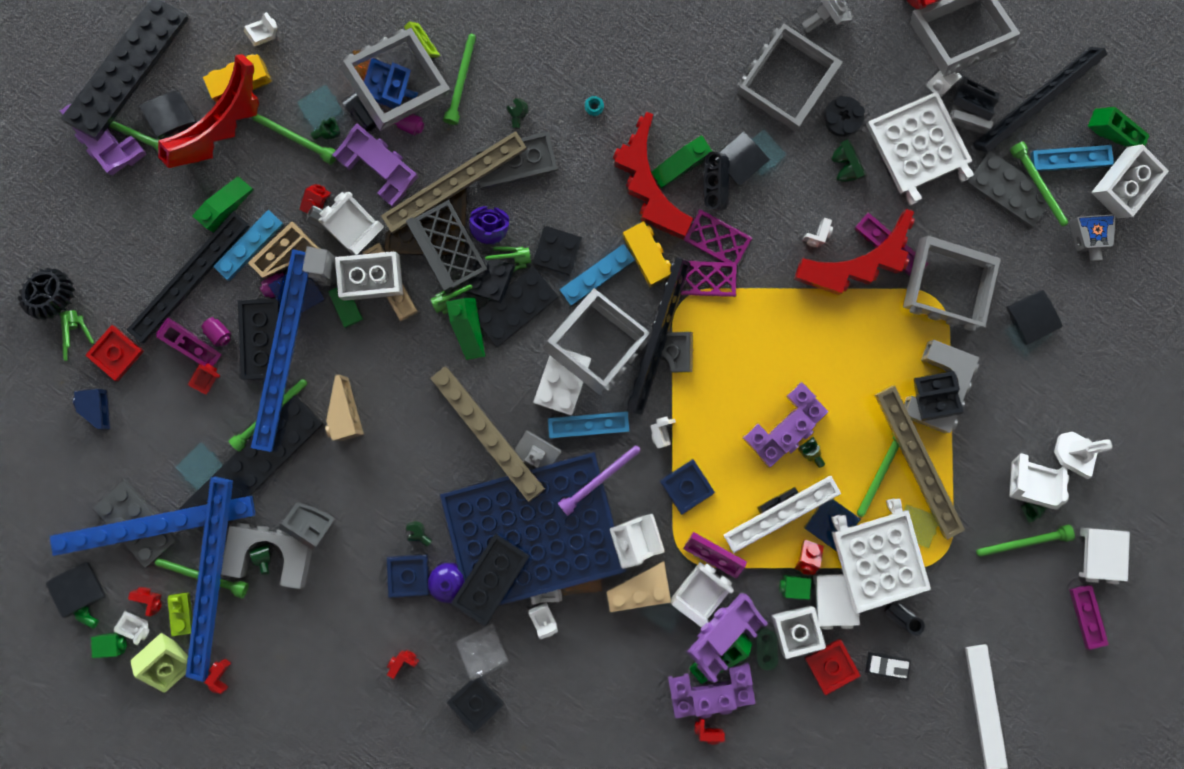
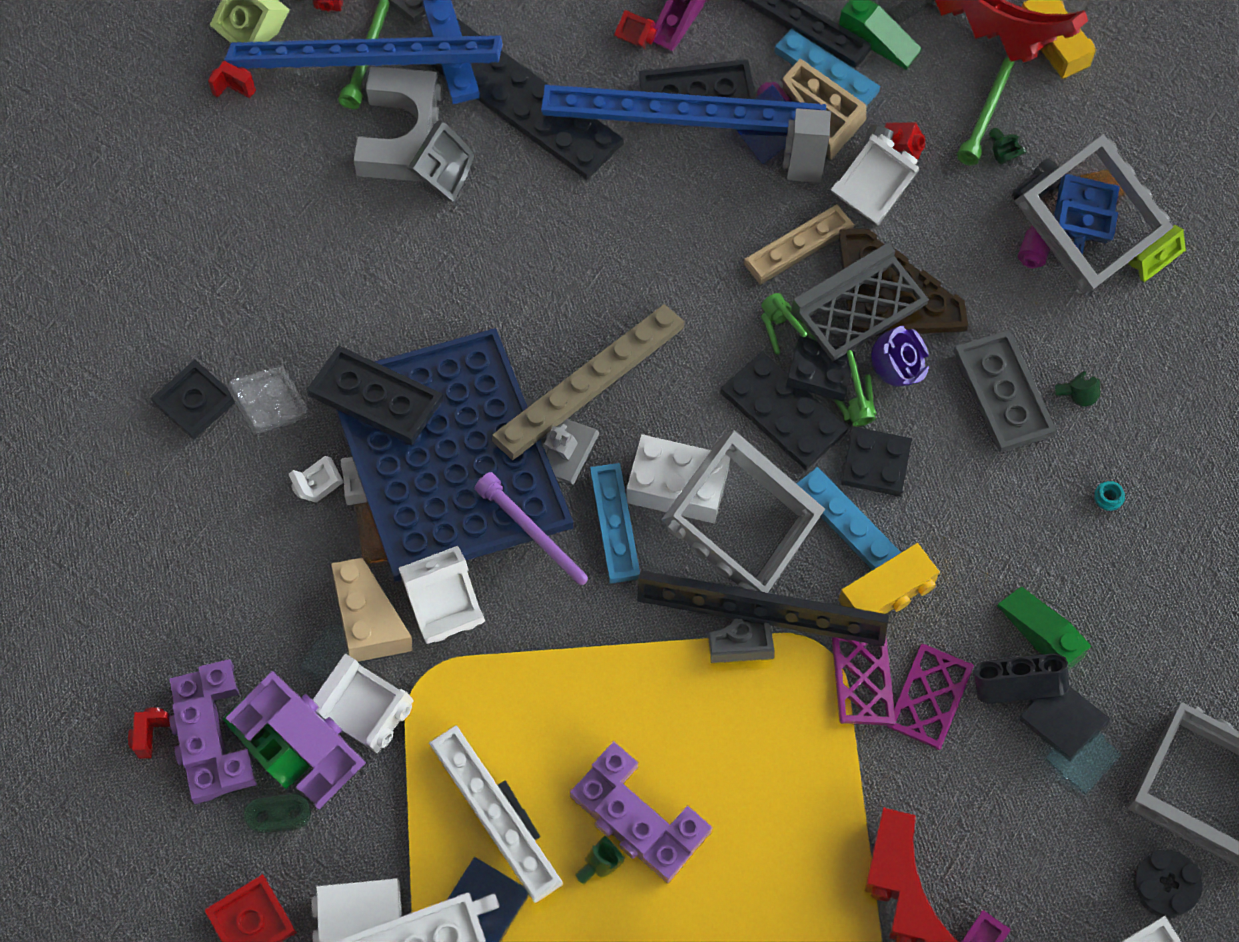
camera: 85 degrees right, 20 degrees down
lime plate [167,592,193,636] -> none
clear light blue piece [175,443,223,490] -> none
magenta brick [201,317,231,347] -> none
bright green piece [229,379,307,452] -> none
white bracket [244,12,277,47] -> none
dark green piece [250,543,272,575] -> none
clear light blue piece [297,84,343,130] -> none
tan slope [325,375,364,441] -> none
green tile [328,287,364,328] -> none
medium lavender bracket [332,123,418,208] -> none
white brick [335,251,403,301] -> none
dark tan plate [381,131,527,234] -> none
dark blue tile [386,554,430,598] -> none
red bracket [387,650,419,679] -> none
dark green piece [406,521,432,547] -> none
dark purple cylinder [428,562,464,603] -> none
bright green piece [443,34,476,125] -> none
green slope [446,298,485,360] -> none
red arch [612,111,693,240] -> none
white bracket [650,416,676,449] -> none
dark blue tile [659,459,715,515] -> none
magenta plate [683,532,747,578] -> none
white brick [771,605,826,659] -> none
green brick [779,575,811,600] -> none
bracket [795,540,824,575] -> none
white bracket [803,218,833,247] -> none
dark green tile [831,139,867,182] -> none

